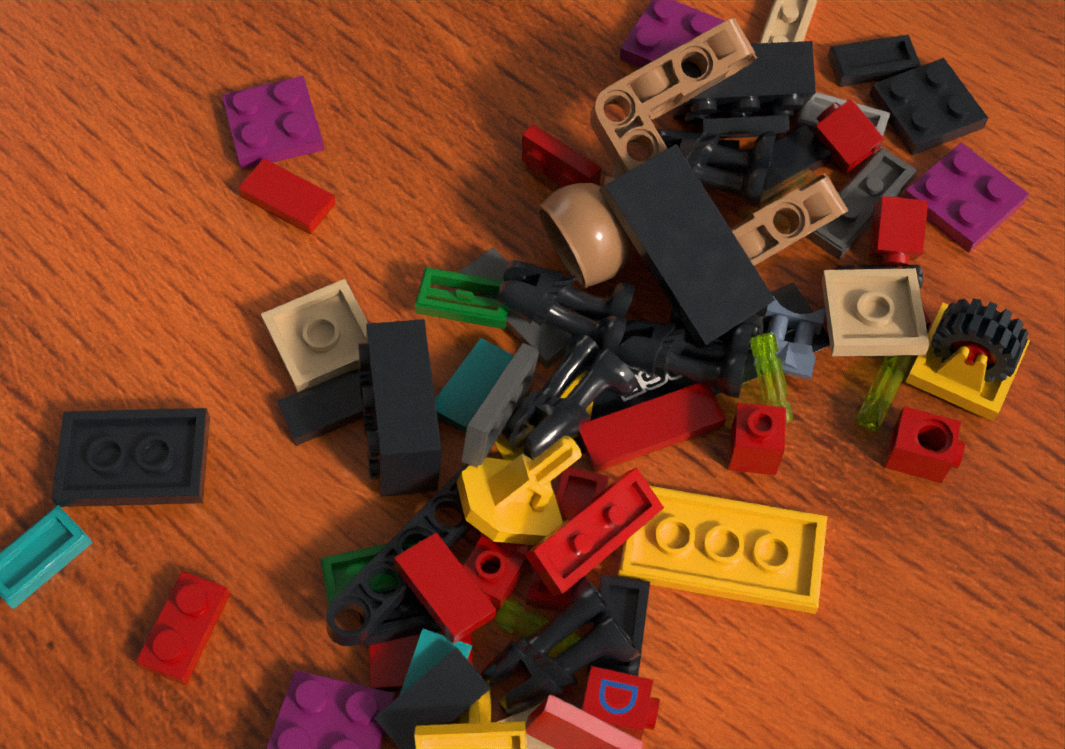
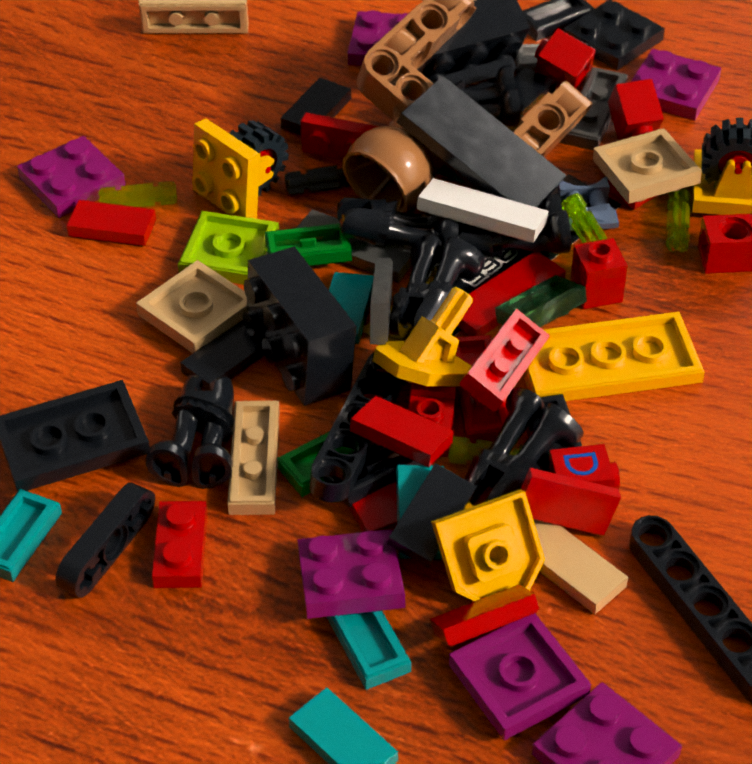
camera: 20 degrees left, 15 degrees down
none -> black beam [55,482,155,598]
none -> clear neon green axle [99,181,177,207]
none -> black piece [145,375,234,489]
none -> lime tile [178,211,279,284]
none -> yellow plate [192,118,289,219]
none -> tan tile [228,401,280,515]
none -> black tile [280,77,351,135]
none -> black axle [285,164,350,196]
none -> white tile [417,178,549,243]
none -> clear green plate [495,275,587,327]

